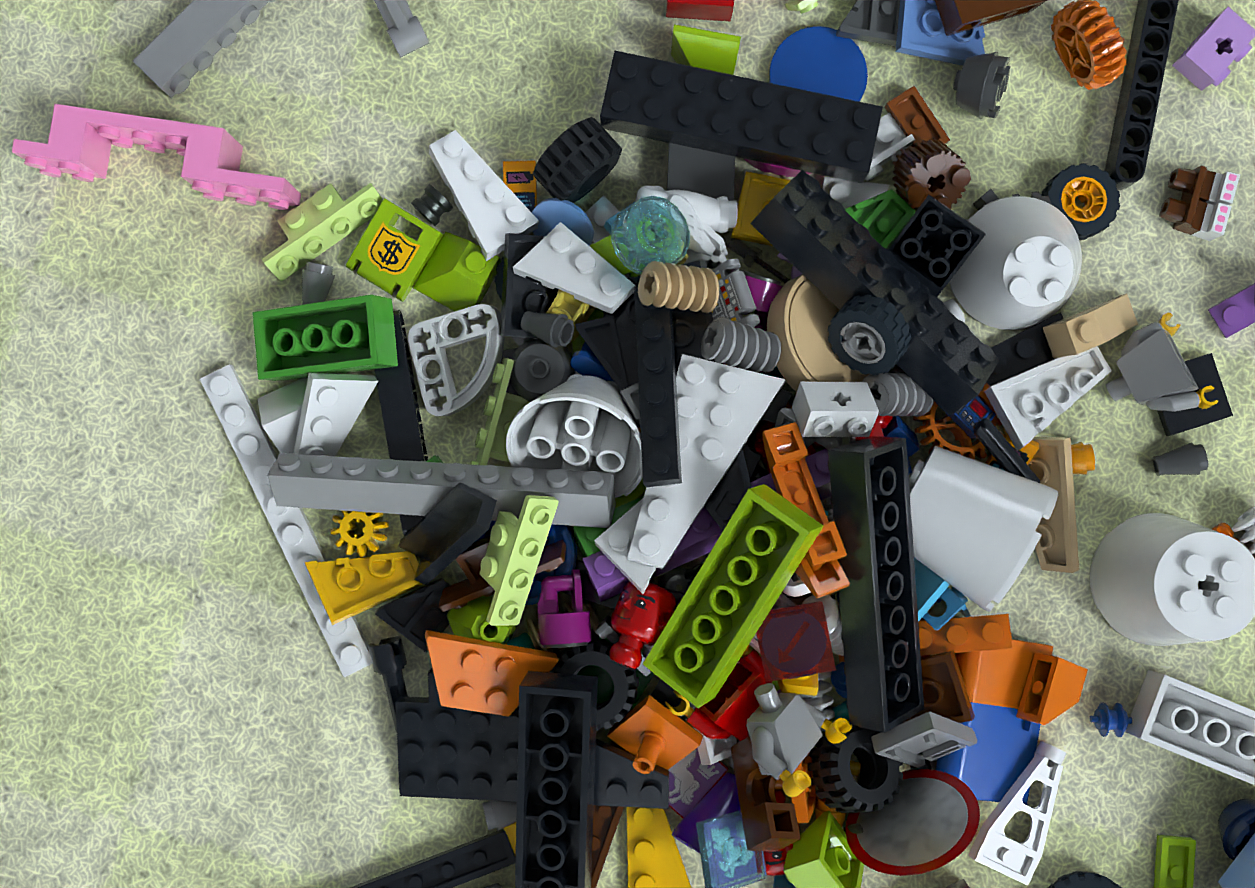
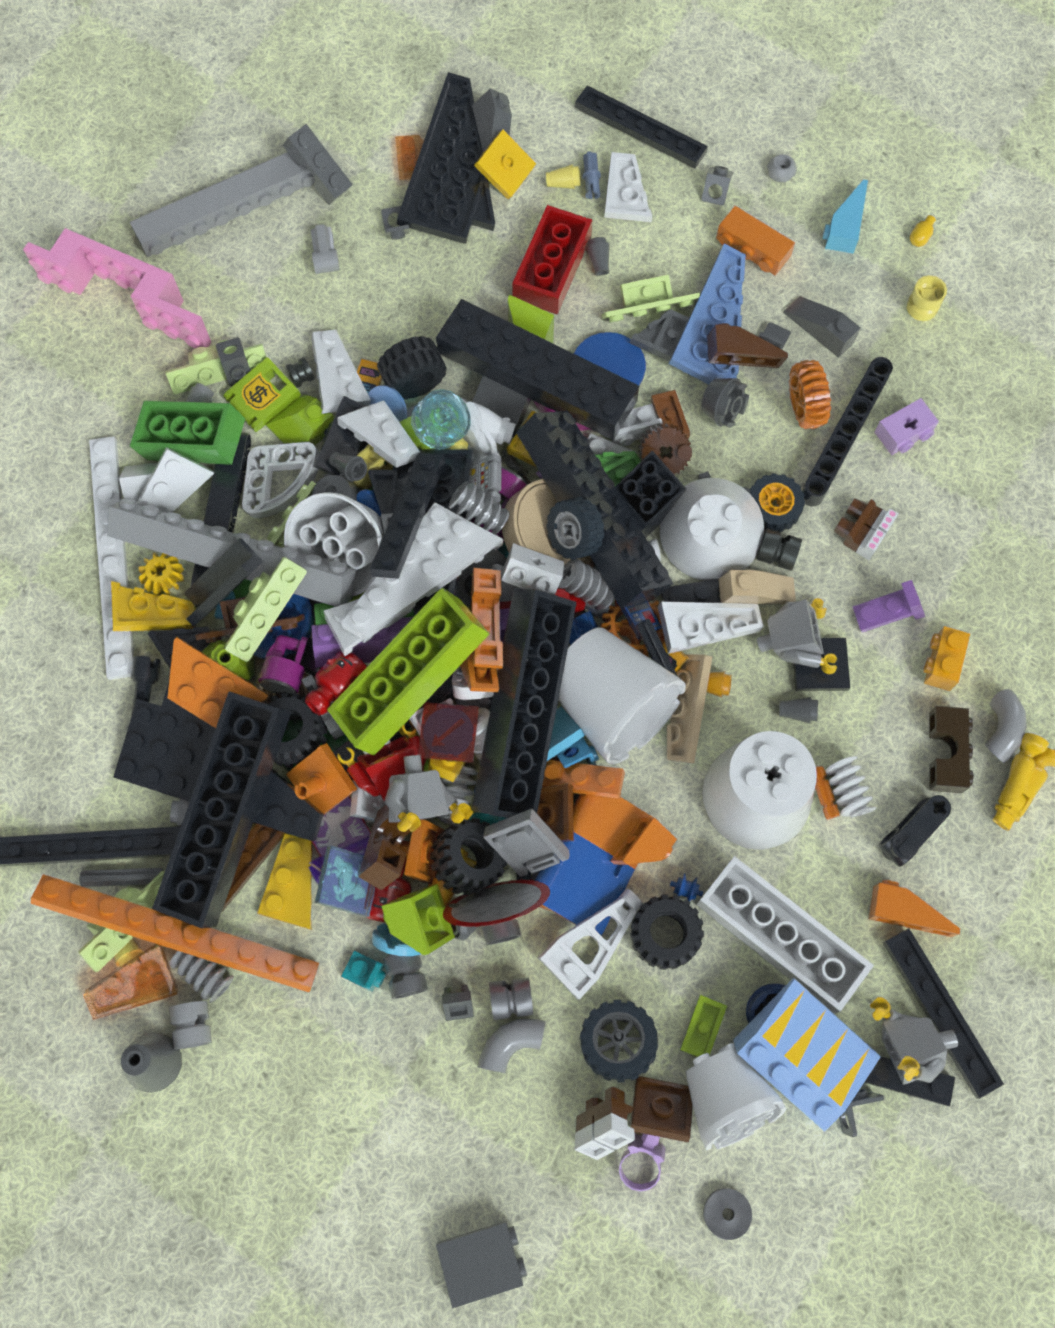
camera: 20 degrees right, 15 degrees down
tan piece [638,261,719,313] -> none
none -> dark grey bracket [216,337,251,387]
none -> black tyre [630,894,704,970]
none -> pearl dark grey wheel [757,528,802,571]

